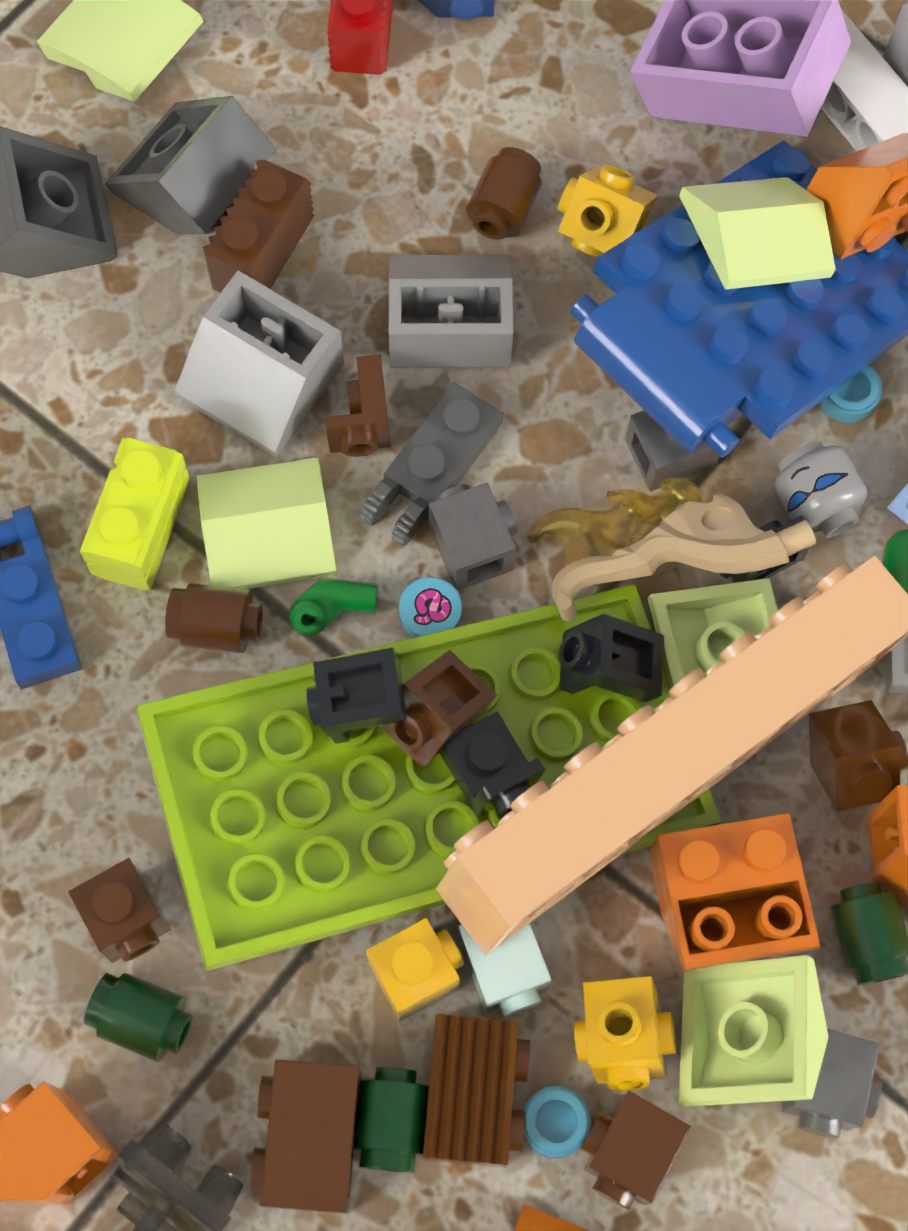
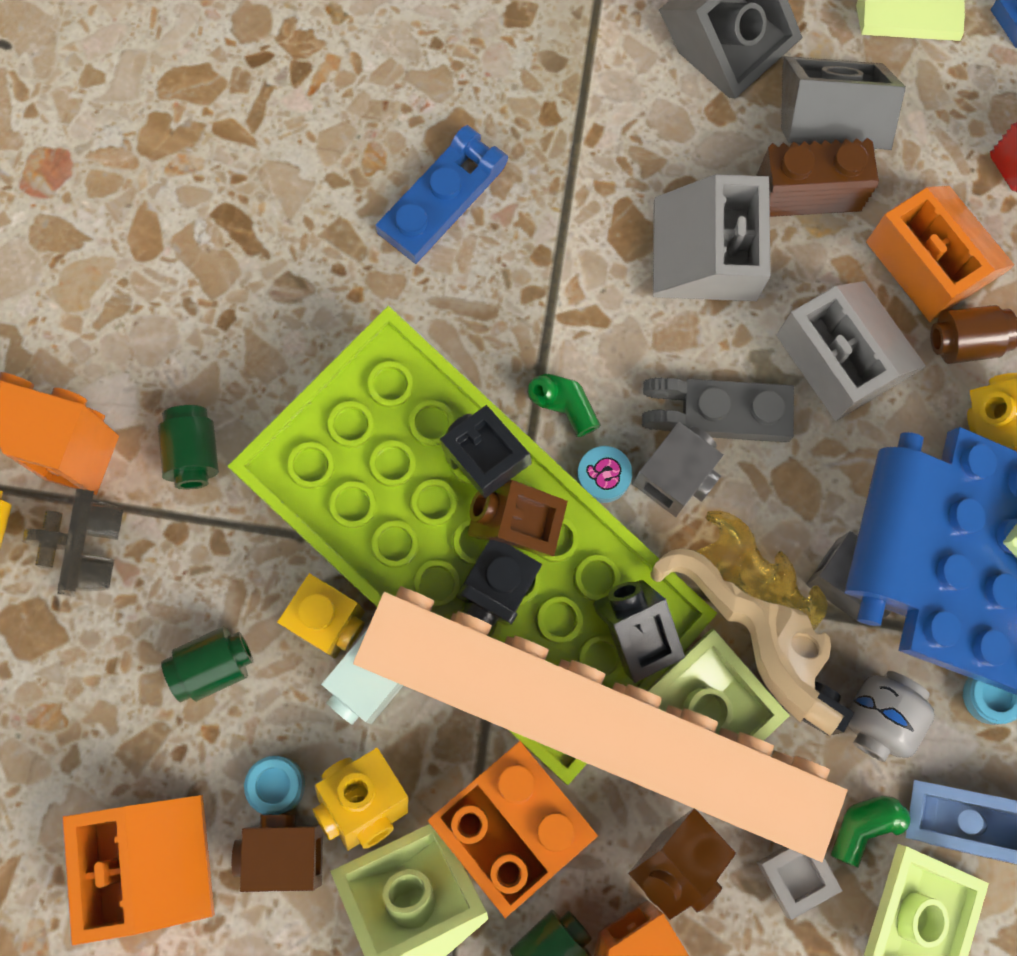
camera: 60 degrees right, 5 degrees up
reddish brown brick [68,858,171,963] -> none
neon yellow brick [80,437,190,591] -> none
reddish brown brick [165,583,263,653] -> none
yellowish green slope [196,457,337,589] -> none
reddish brown brick [250,1059,361,1214] -> none
reddish brown bracket [325,354,391,457] -> none
reddish brown brick [423,1014,530,1168] -> none
none -> orange slope [866,186,1015,322]

